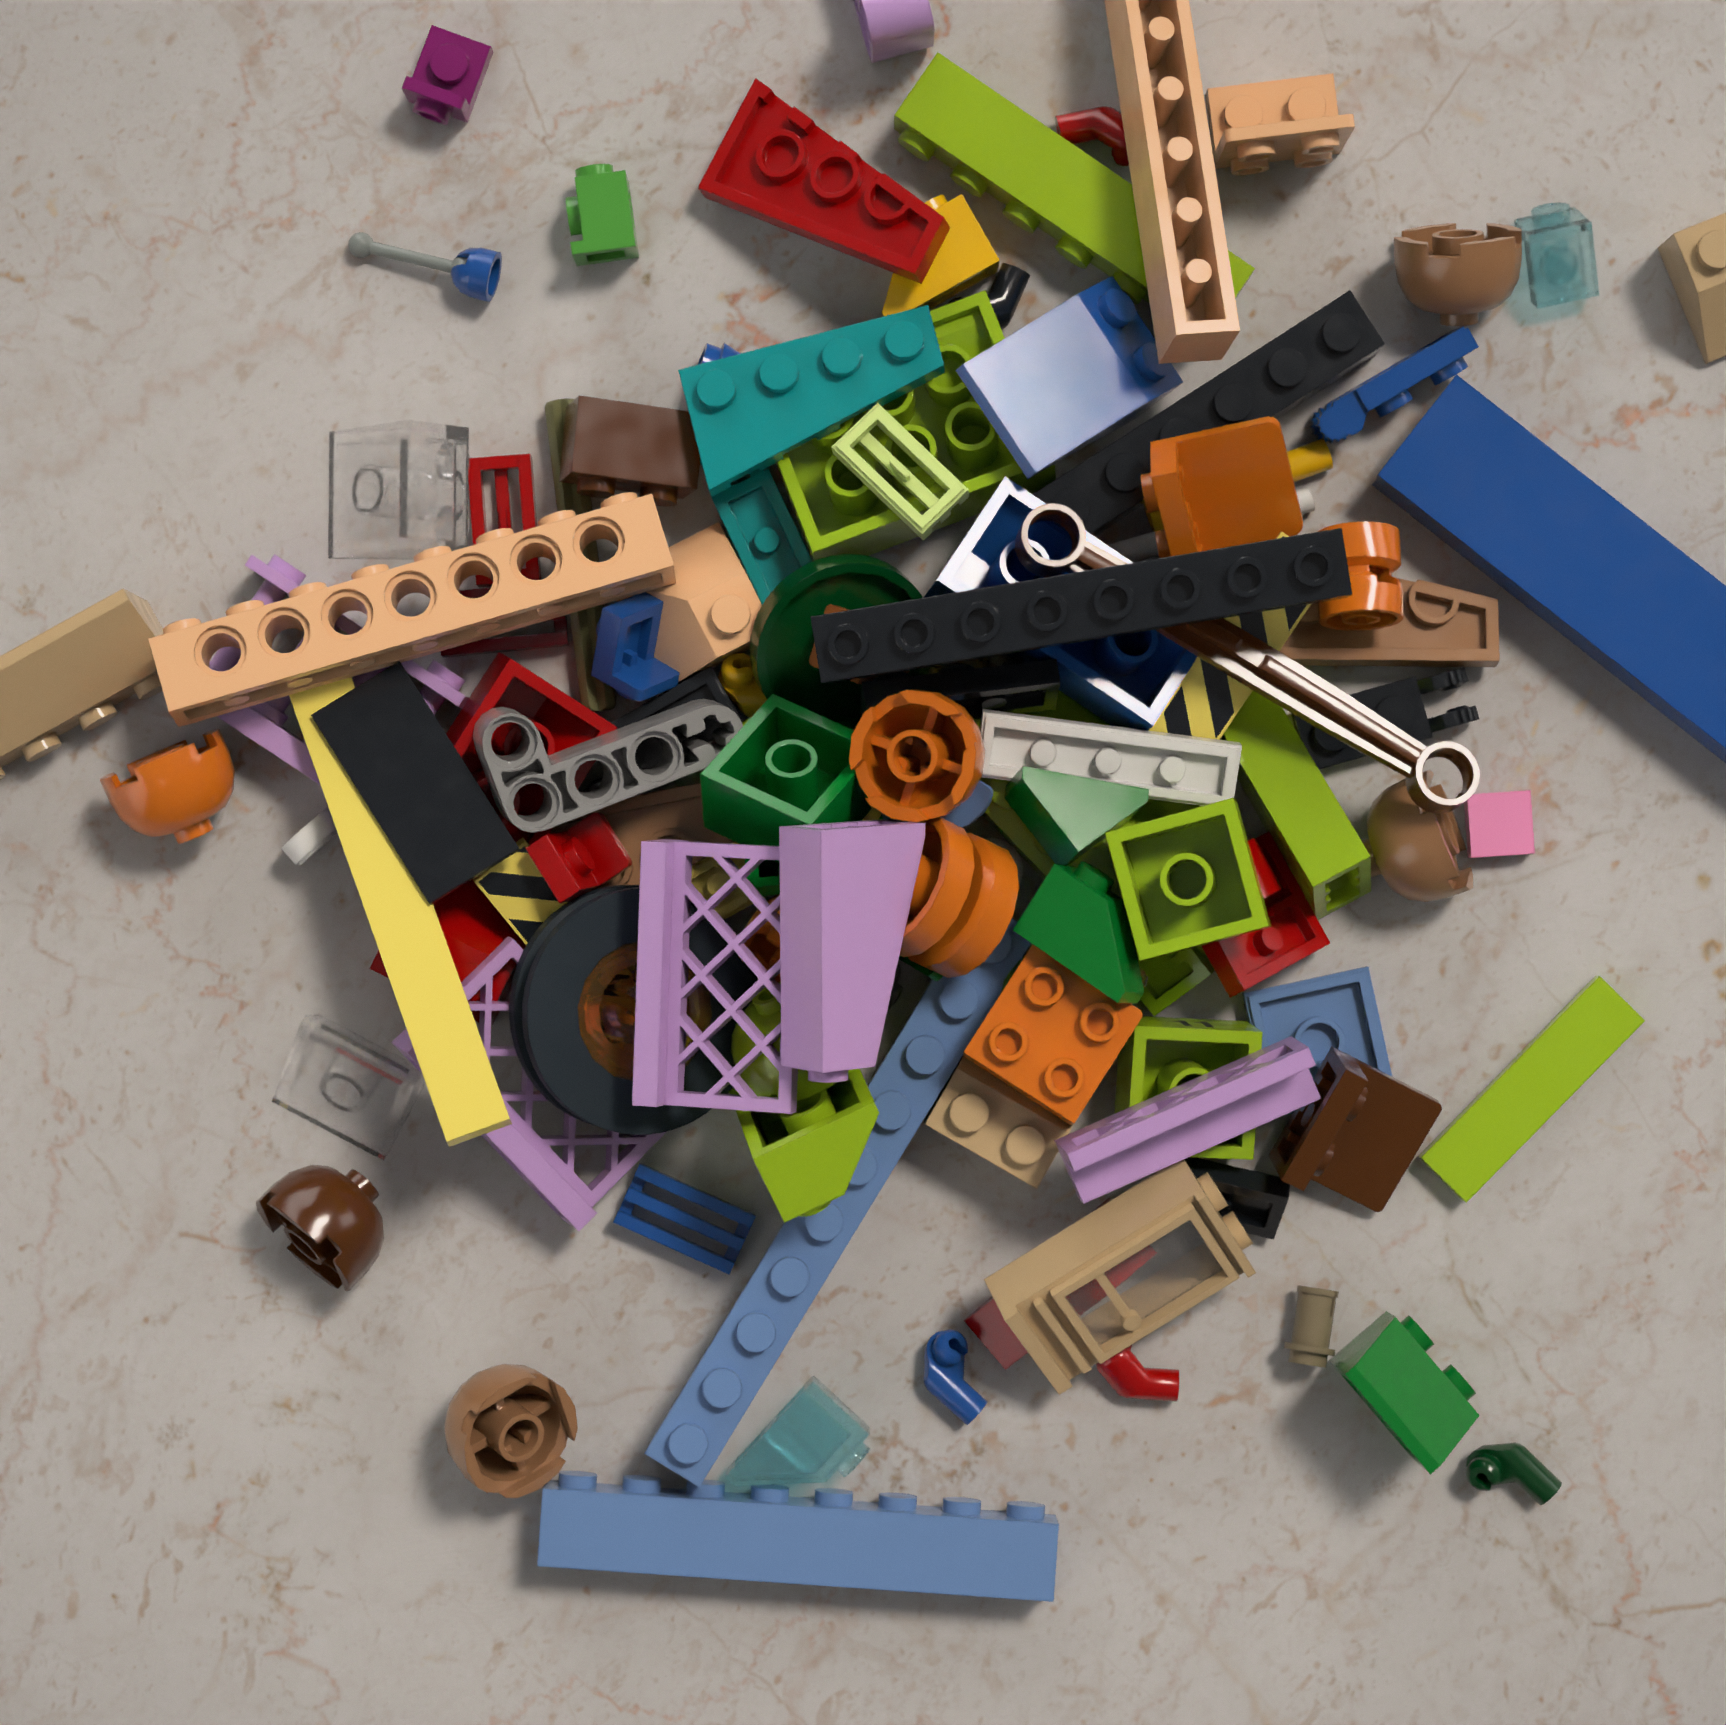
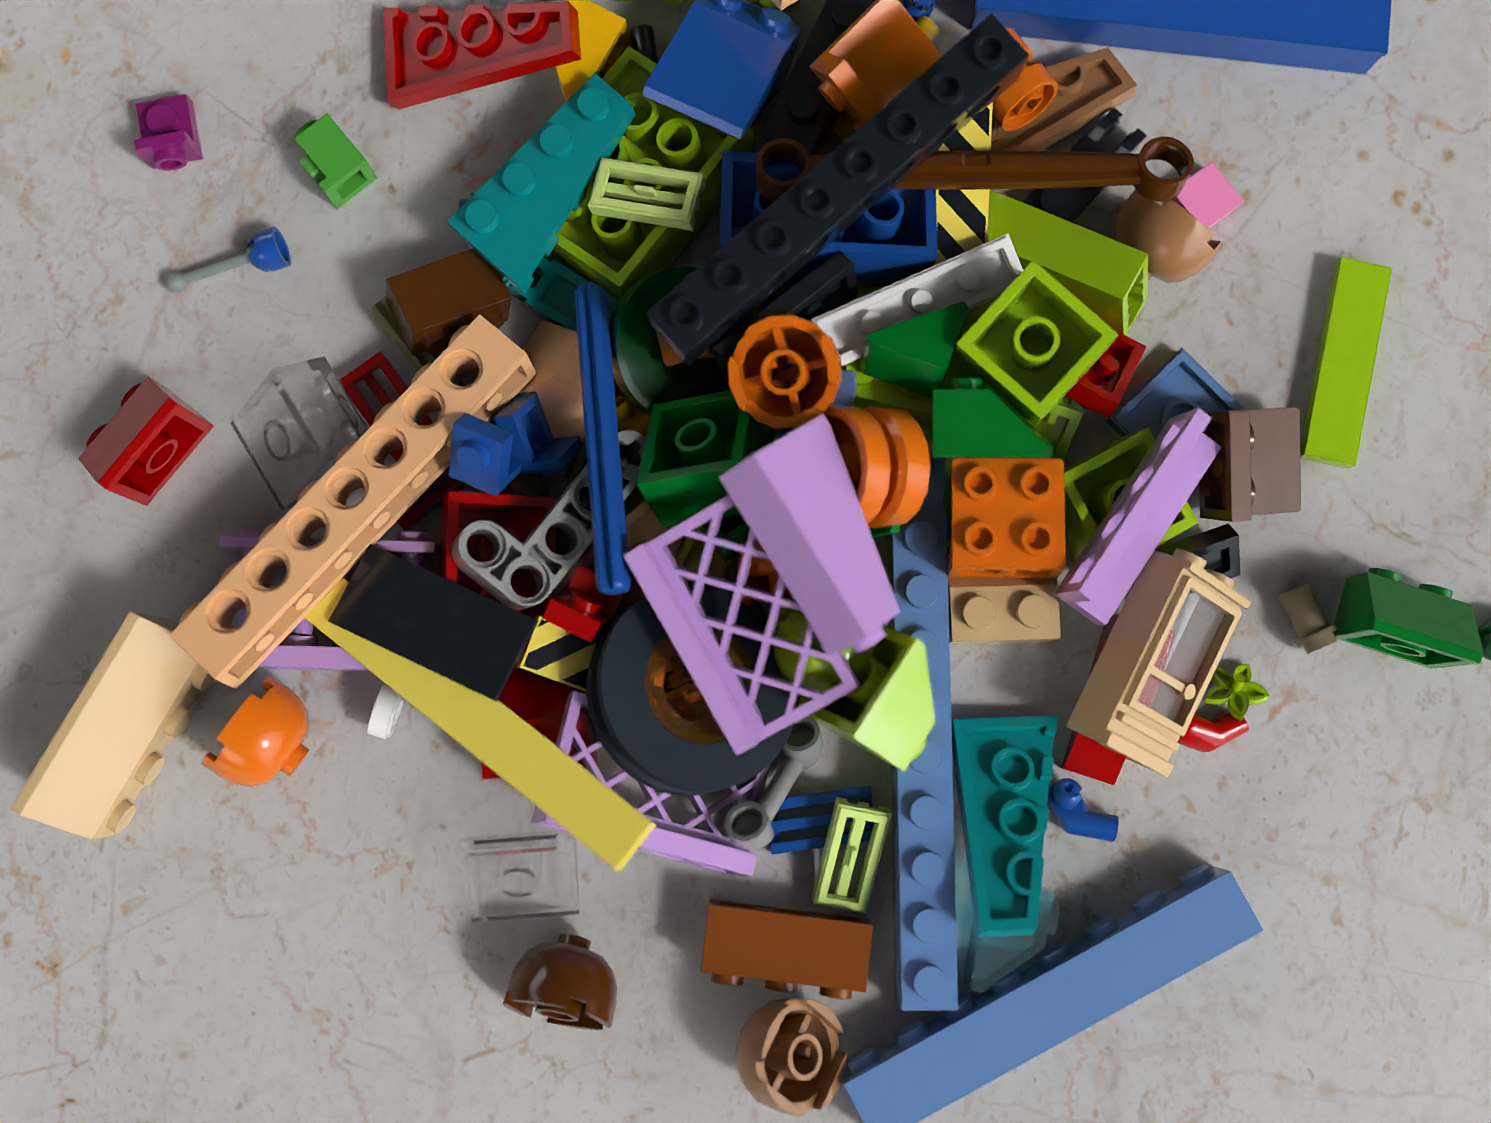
camera: 35 degrees left, 5 degrees down
none -> red slope [78,376,214,506]
none -> blue bracket [449,413,522,496]
none -> blue axle [574,282,631,595]
none -> dark orange brick [701,899,873,999]
none -> light grey bar [725,715,823,849]
none -> yellowish green tile [812,797,892,914]
none -> teal wing [951,715,1058,937]
none -> lime plant [1204,664,1270,722]

